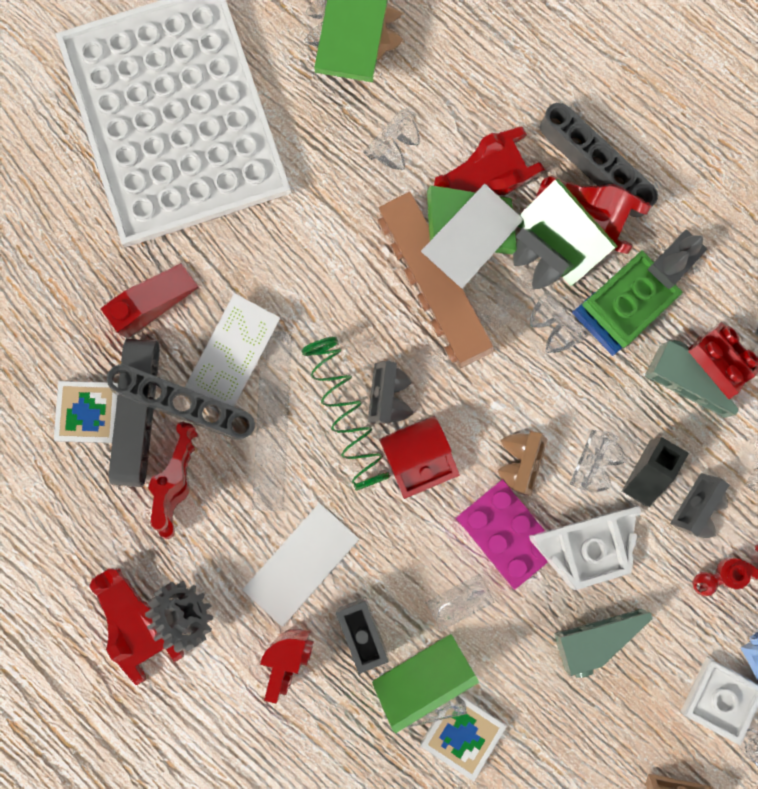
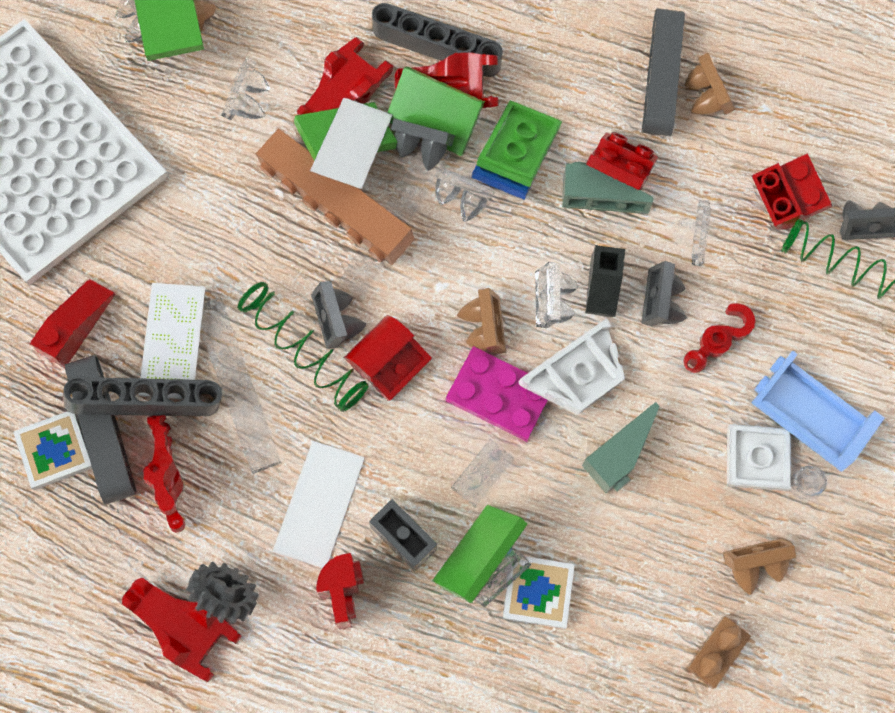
camera: 25 degrees left, 10 degrees down
dark grey tile [647,229,707,289] -> none

